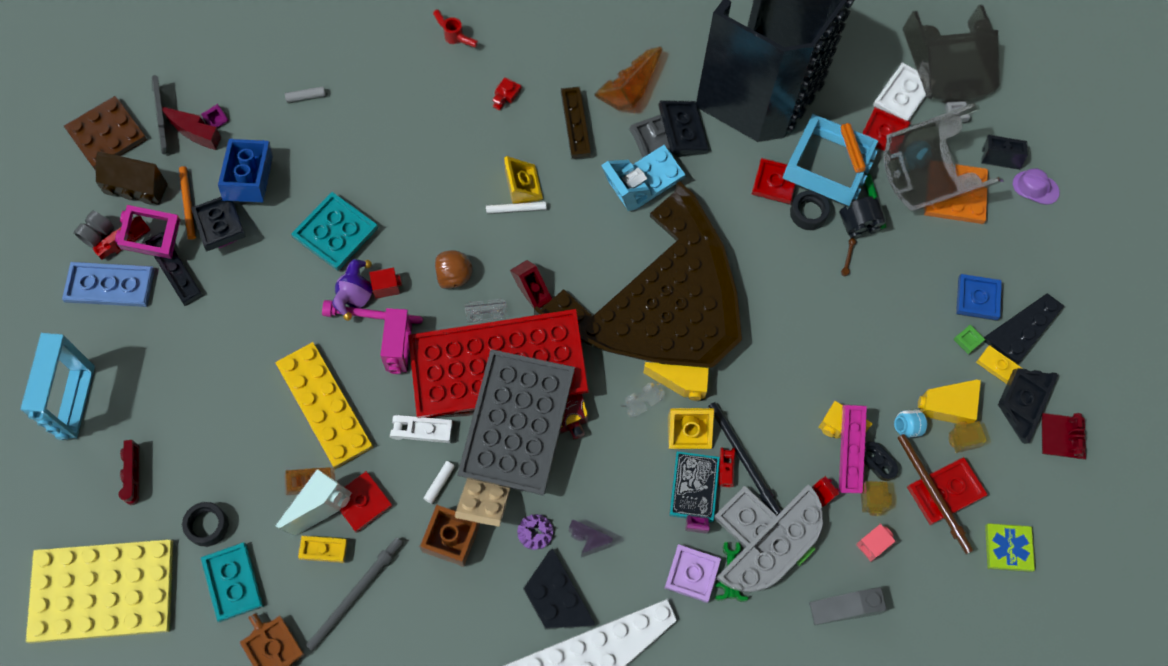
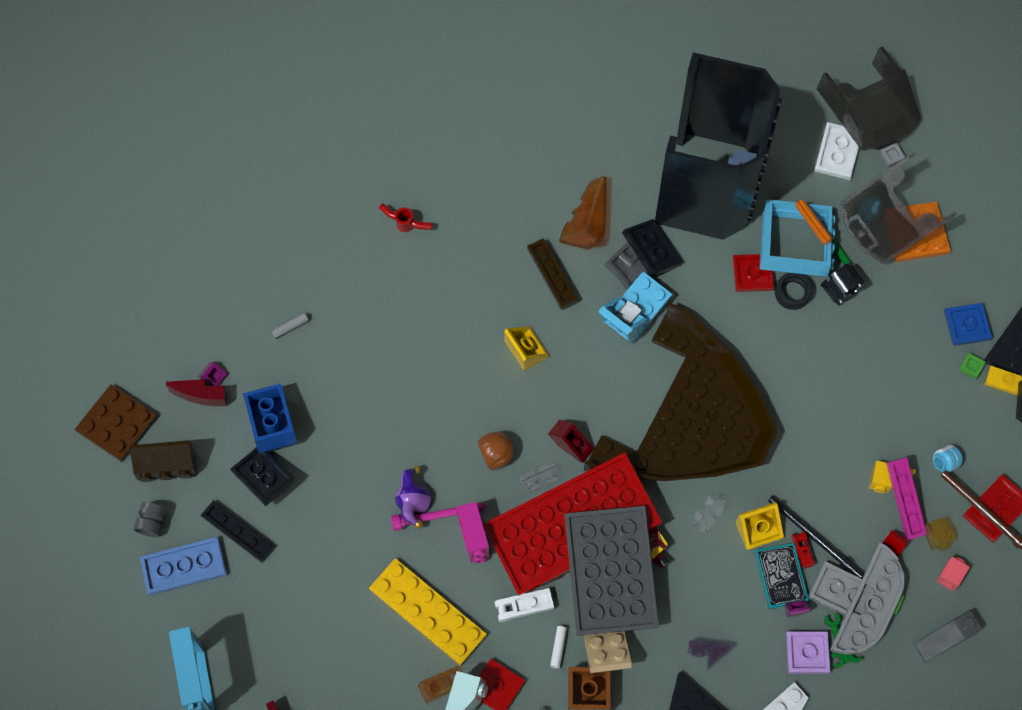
camera: 15 degrees left, 0 degrees up
red hinge [92,215,150,260] -> none
dark pink window [115,205,181,259] -> none
dark grey piece [152,75,166,154] -> none
orange bar [179,166,196,240] -> none
teal plate [291,192,378,271] -> none
red brick [369,267,402,299] -> none
white bar [486,202,546,214] -> none
red plate [492,77,521,110] -> none
medium lavender gear [517,514,553,550] -> none
yellow slope [643,362,708,401] -> none
reddish brown hinge [841,238,856,277] -> none
red tile [862,107,910,155] -> none
black plate [864,441,898,481] -> none
yellow slope [917,380,981,426] -> none
clear yellow brick [949,421,987,453] -> none
black hinge [981,134,1028,170] -> none
medium lavender piece [1013,168,1060,205] -> none

